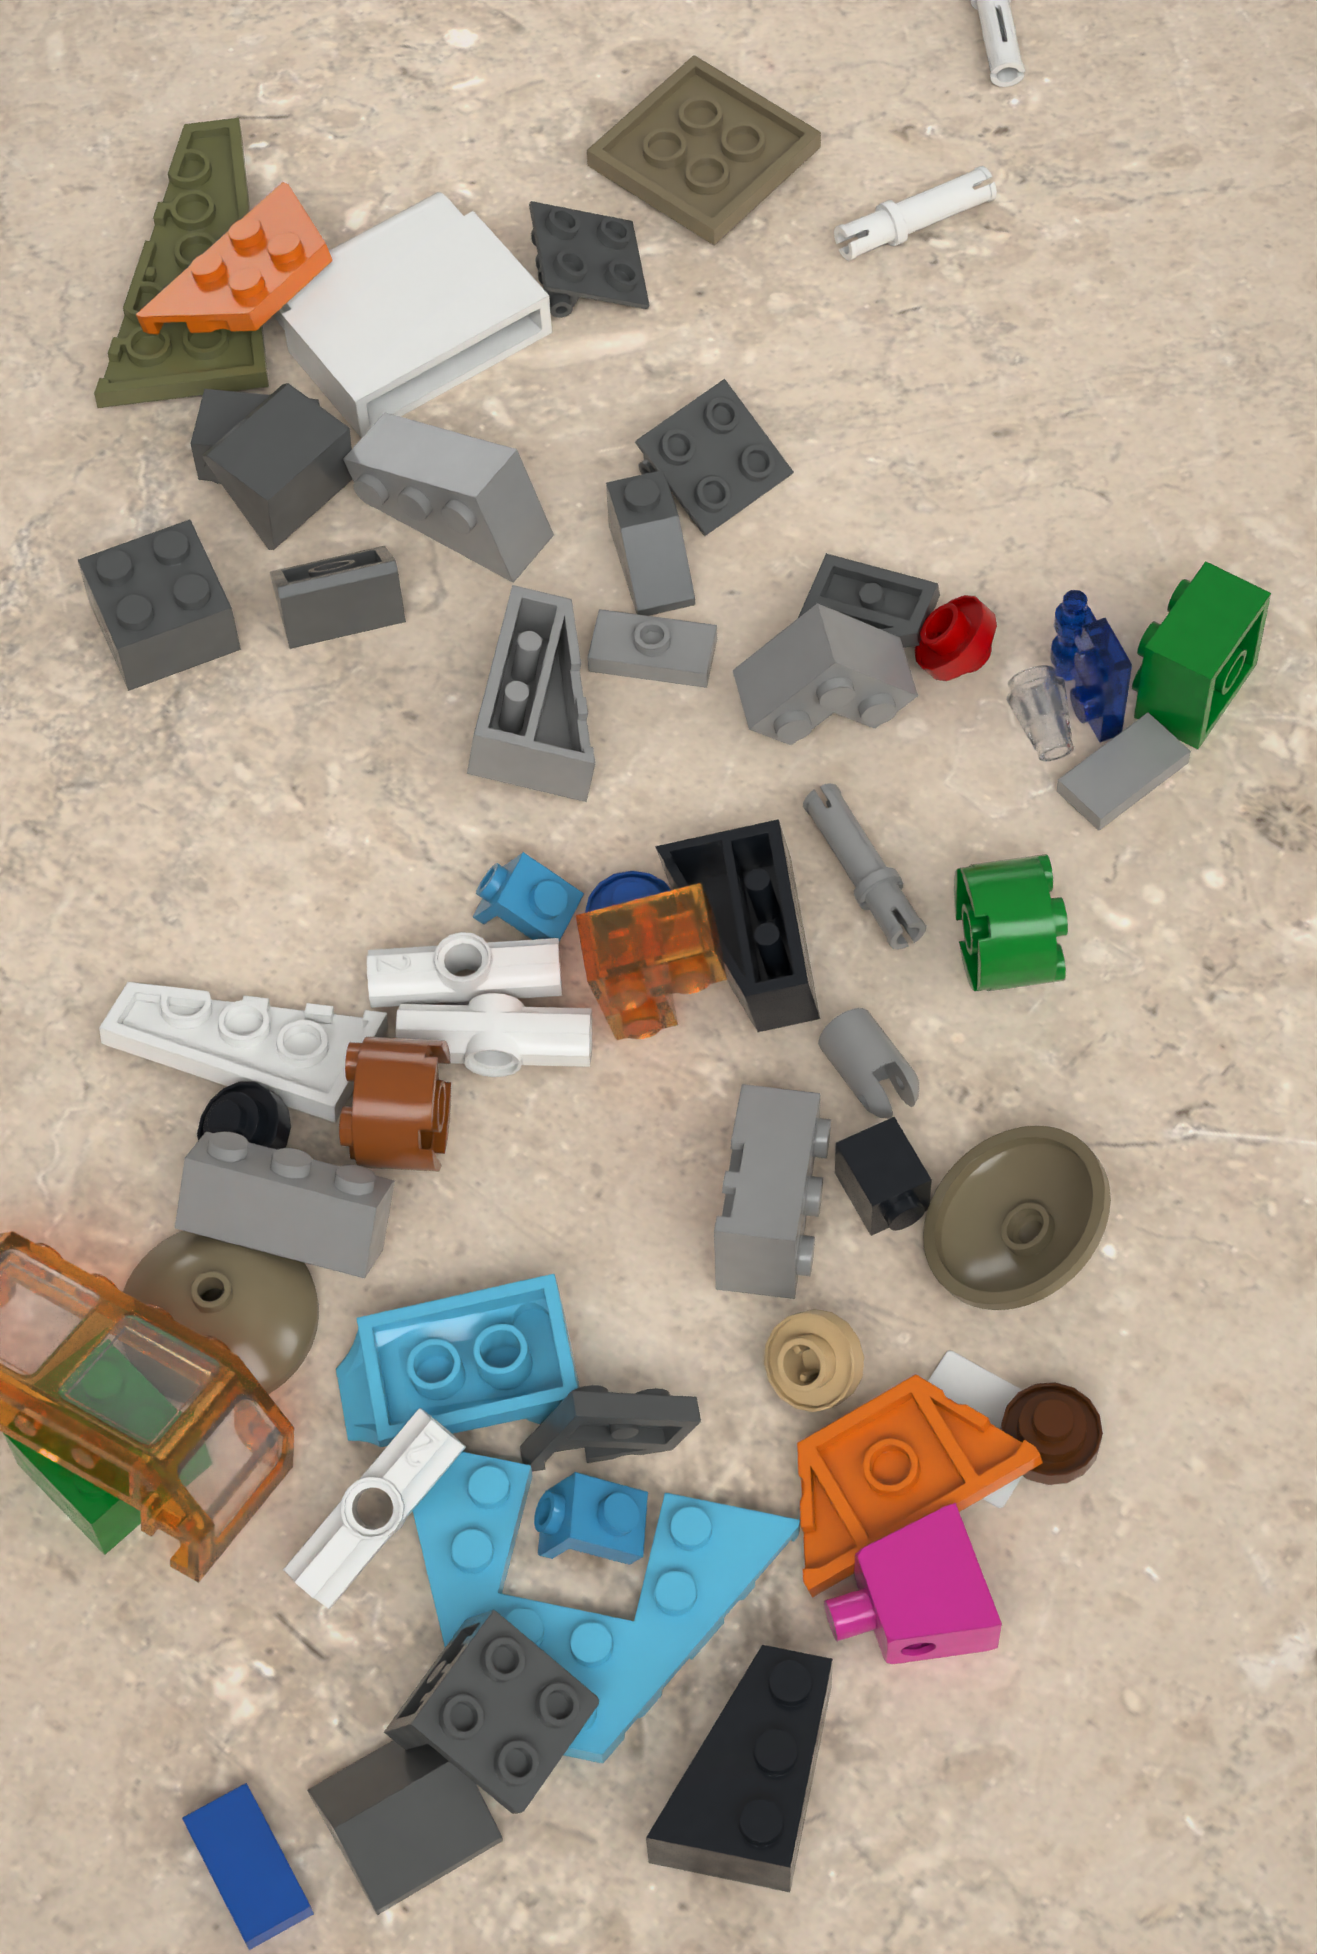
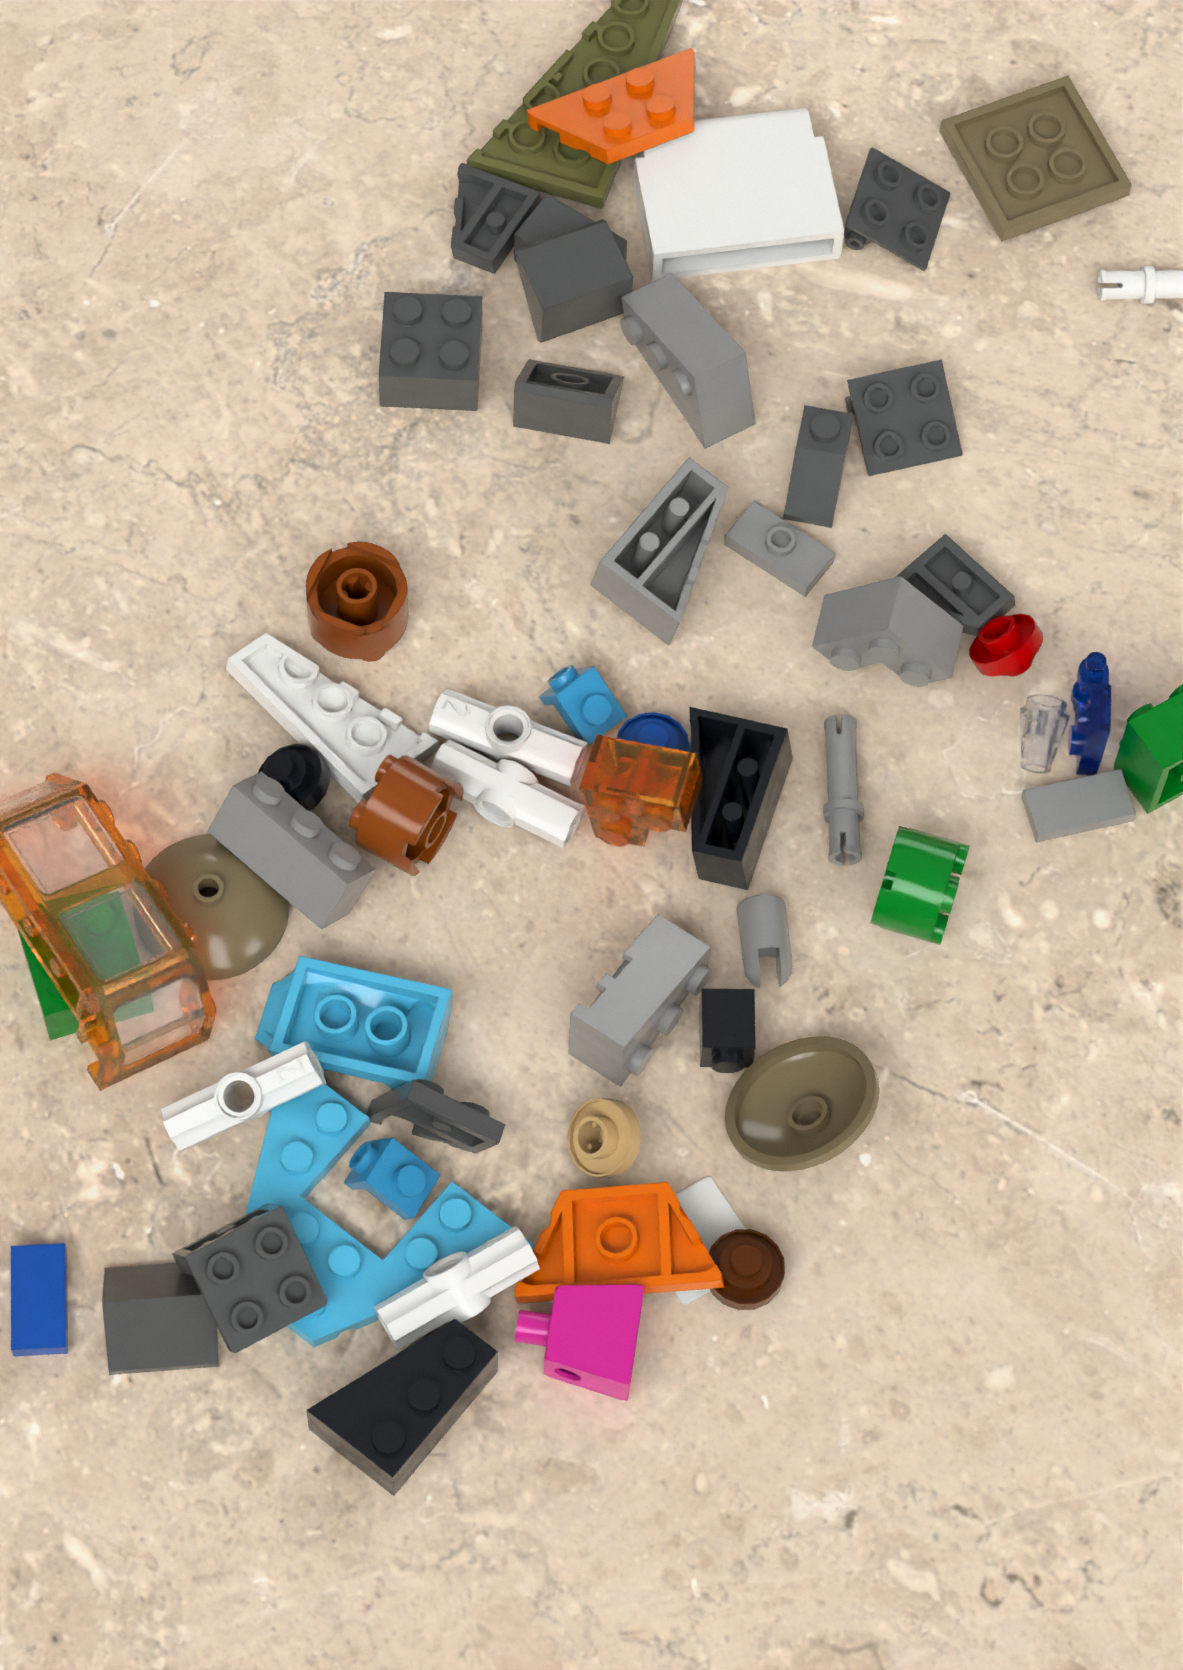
camera: 20 degrees right, 5 degrees up
none -> dark orange brick [306,541,409,662]
none -> white piece [374,1226,540,1350]
none -> dark grey wing [451,163,542,274]

